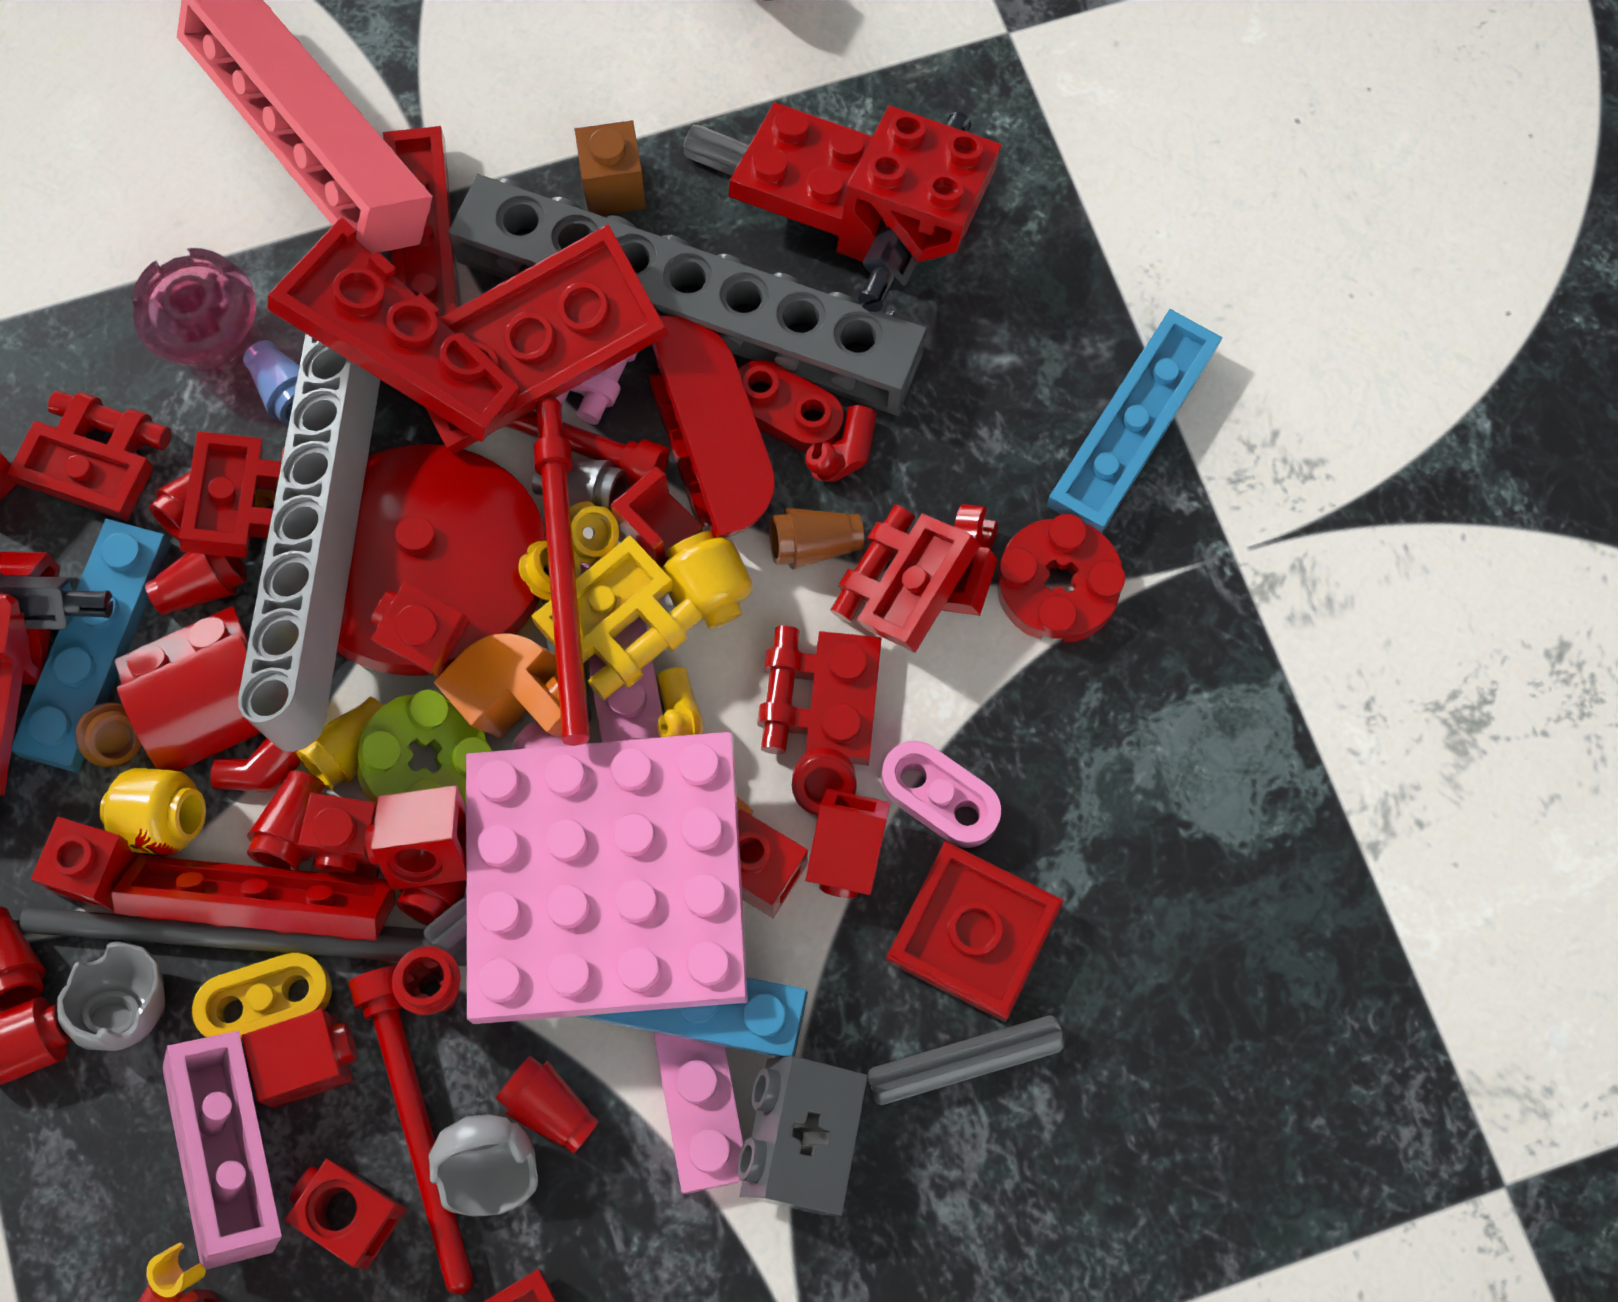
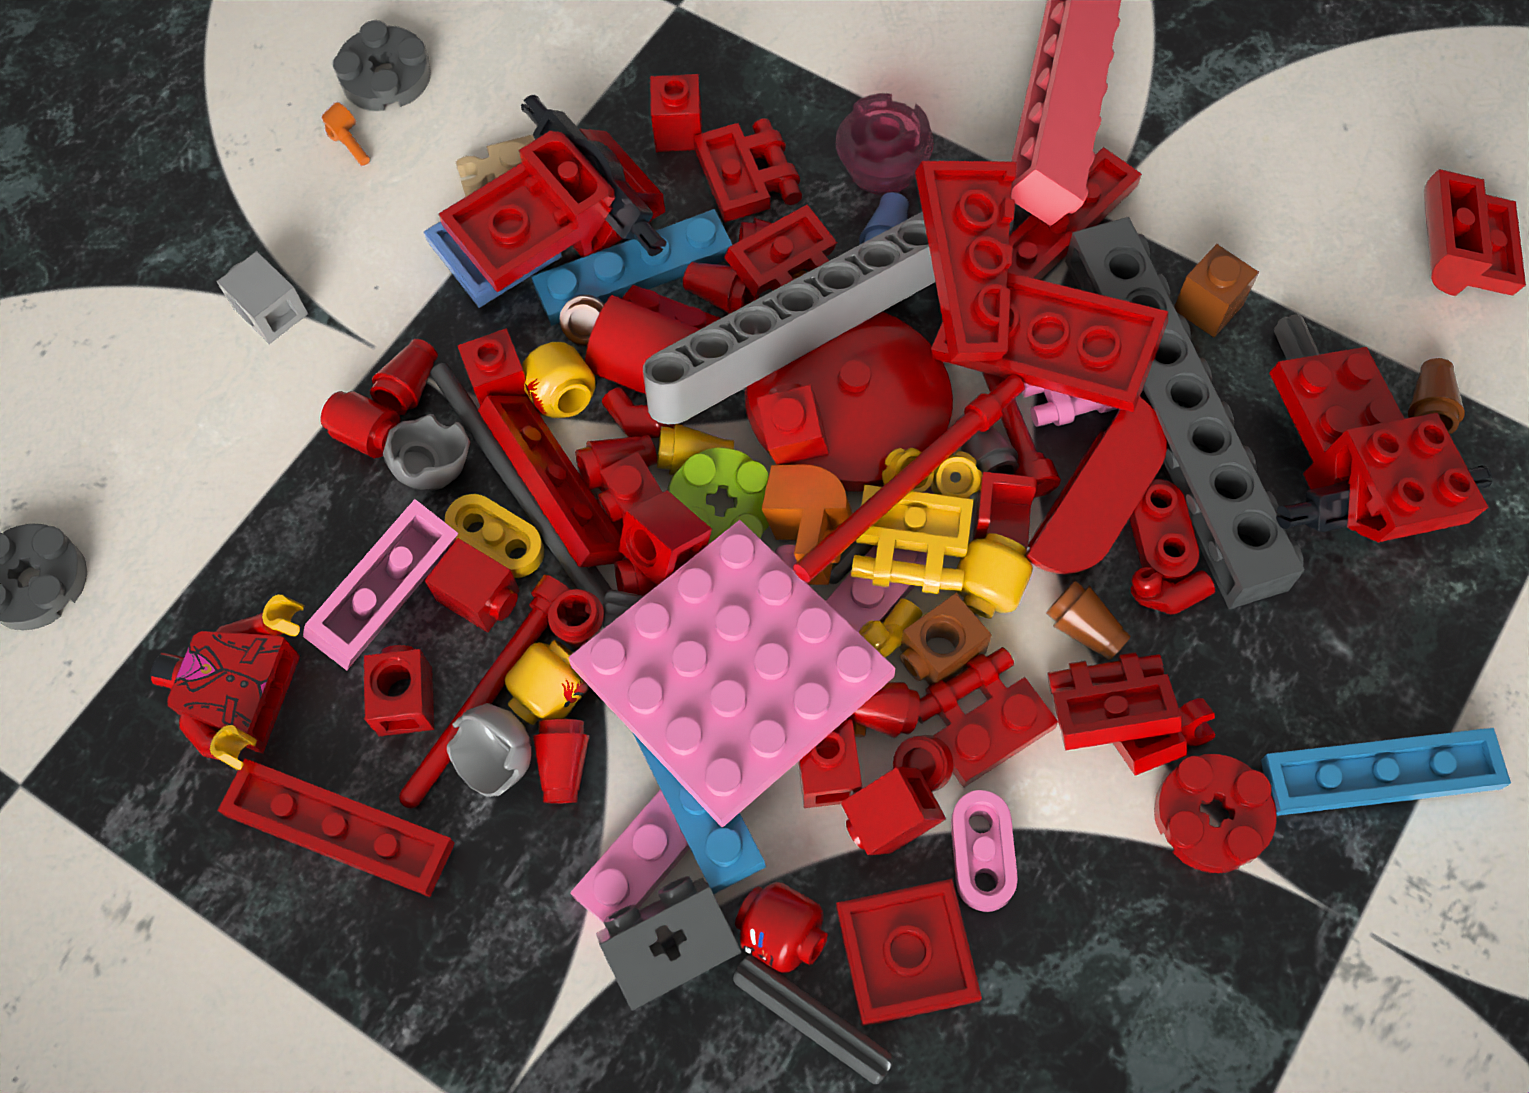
camera: 55 degrees right, 5 degrees down
none -> yellow head [505,640,589,725]
none -> red head [735,882,828,973]
none -> red cone [847,682,921,738]
none -> dark orange brick [900,593,992,686]
none -> dark orange cone [1408,358,1465,435]

